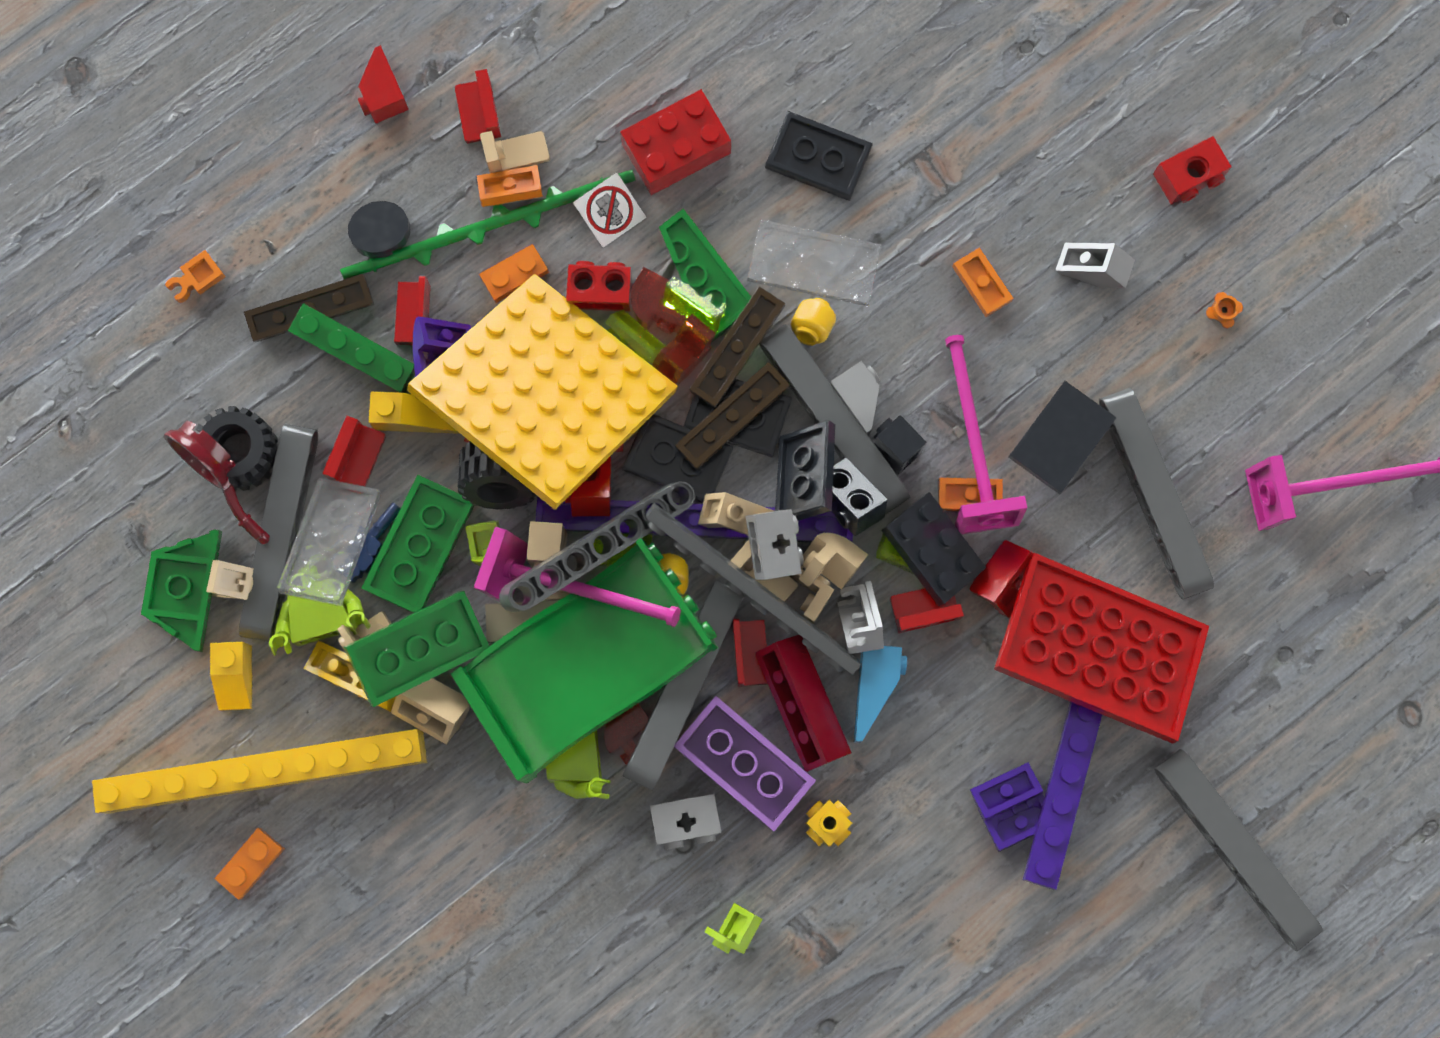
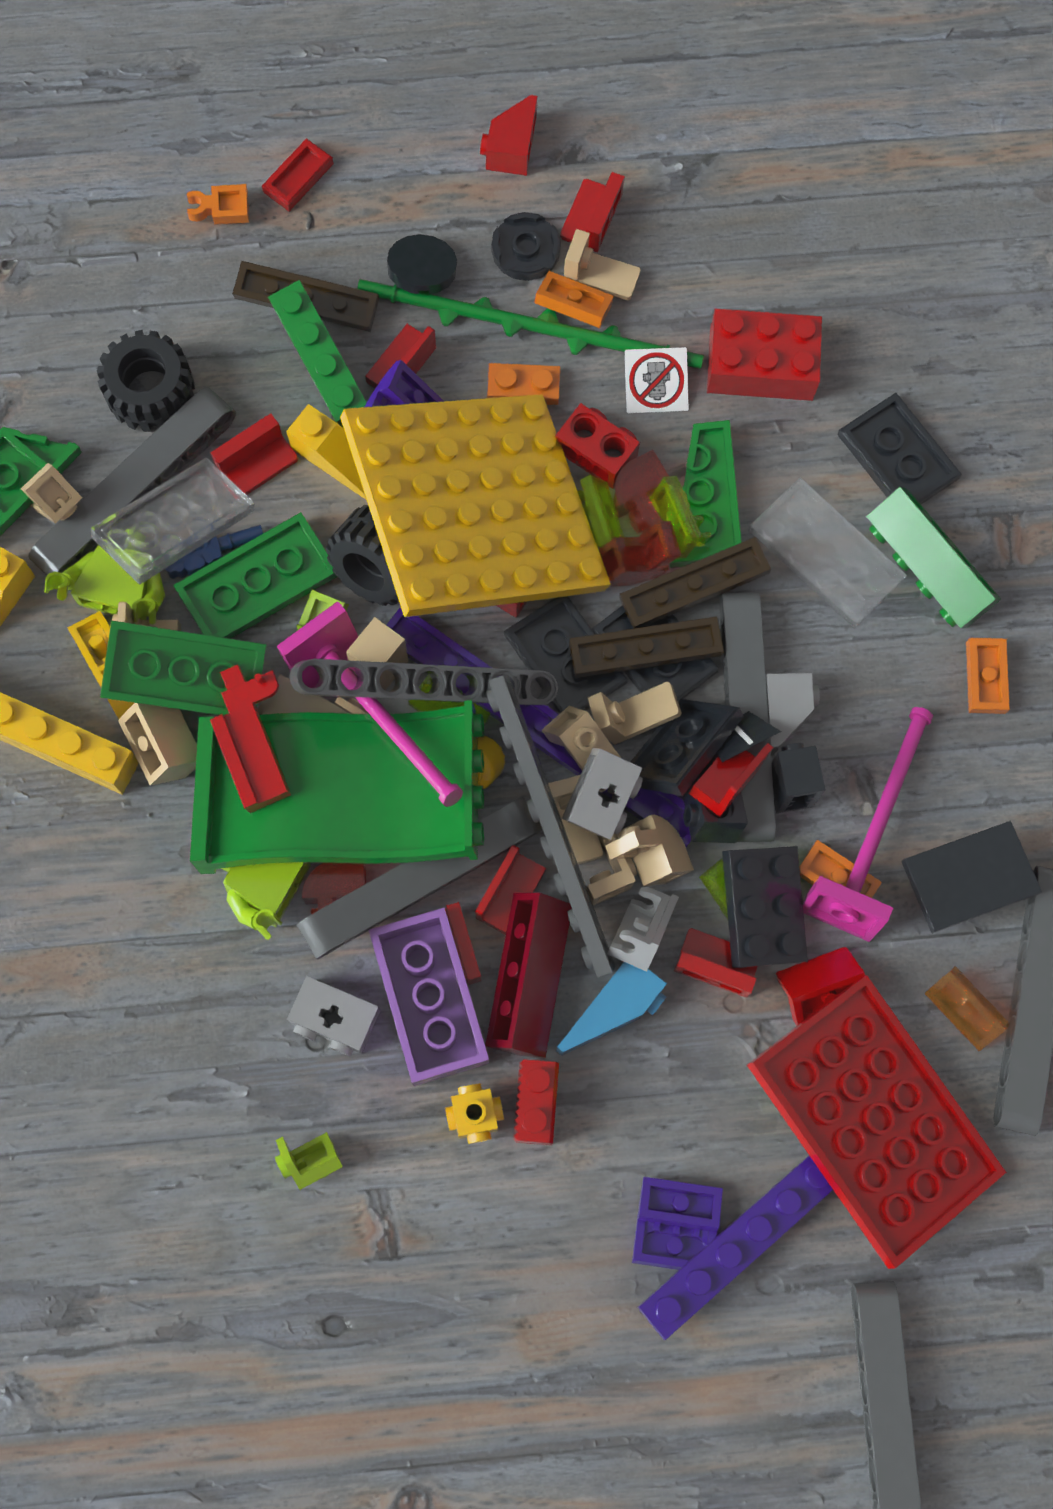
camera: 30 degrees right, 5 degrees down
dark red piece [163,420,270,545] -> none
red brick [565,456,611,516] -> none
yellow head [790,298,836,346] -> none
none -> red piece [210,665,291,813]
none -> red tile [262,138,334,212]
none -> red tile [445,902,481,985]
none -> black tile [491,212,561,281]
none -> red brick [513,1059,559,1146]
none -> tan bracket [588,682,681,745]
none -> red panel [689,743,774,817]
none -> black sticker [717,711,782,763]
none -> brick [866,487,1001,628]
none -> clear orange plate [924,966,1010,1051]

